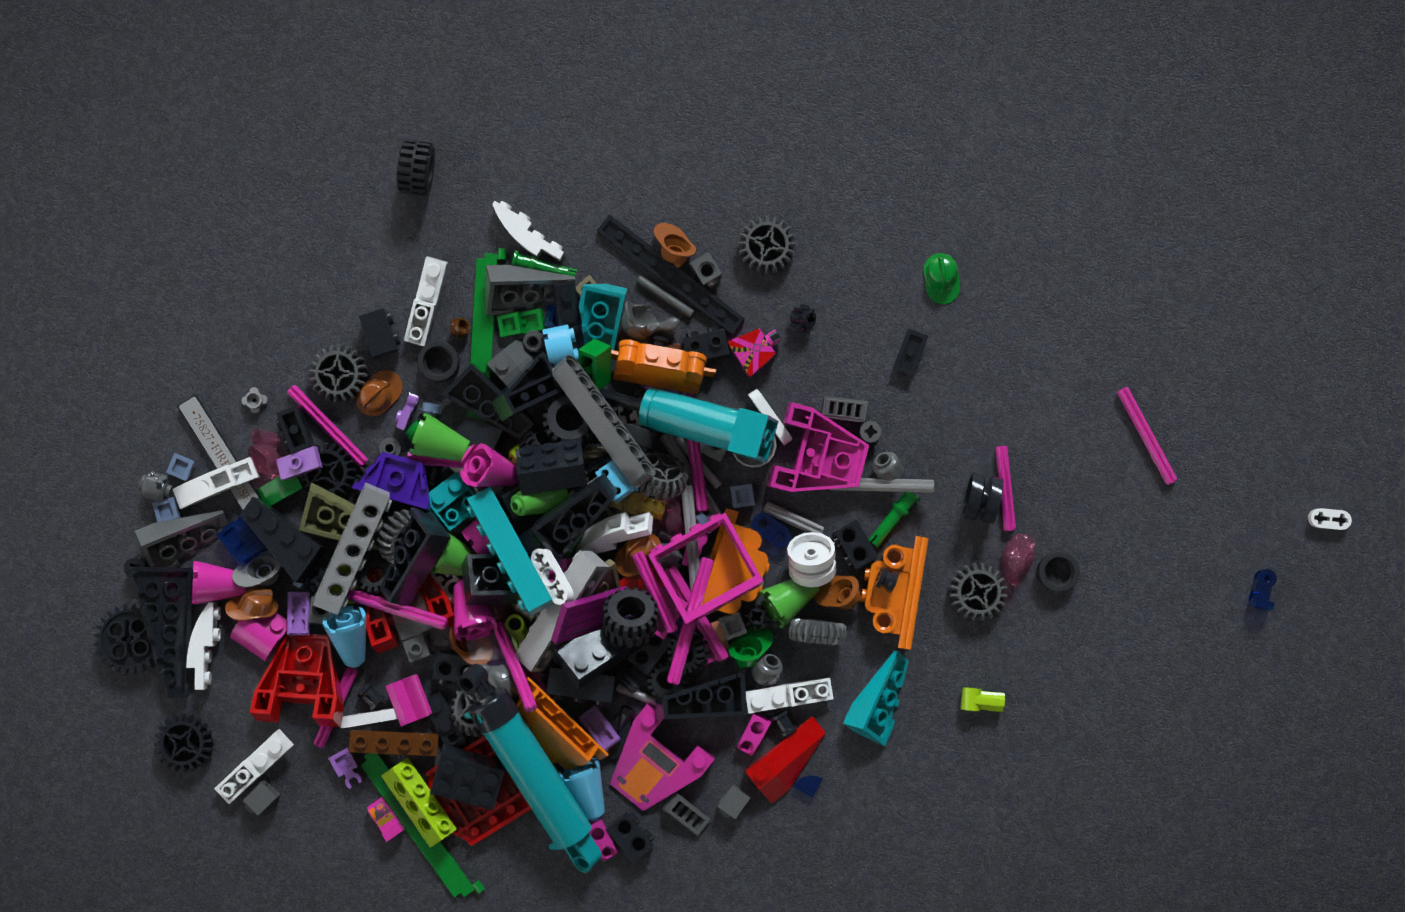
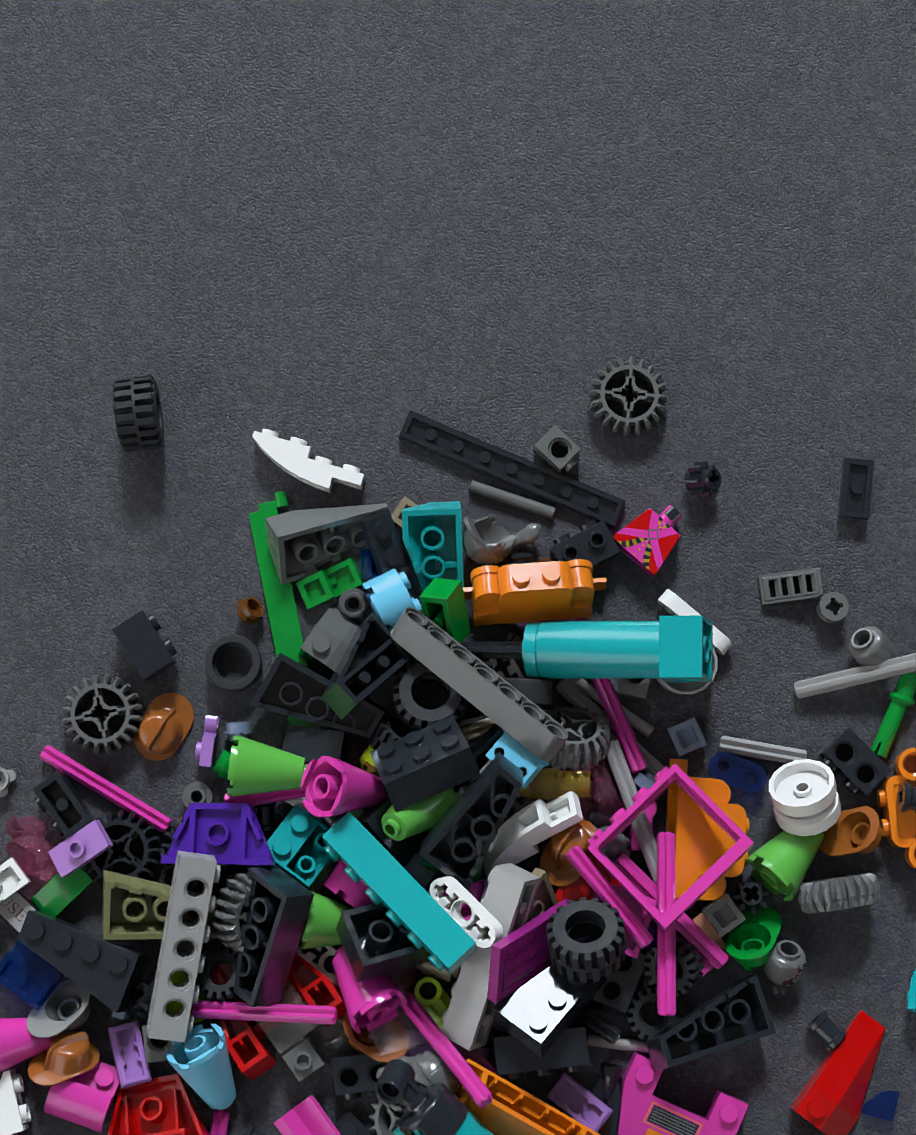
camera: 15 degrees left, 5 degrees down
white slope [404,256,448,346] -> none
green pin [511,250,577,277] -> none
dark orange piece [654,223,696,268] -> none
dark pink leg [736,712,771,756] -> none
white slope [746,678,833,714] -> none
dark pink wedge [767,402,869,492] -> none
green piece [924,253,960,304] -> none

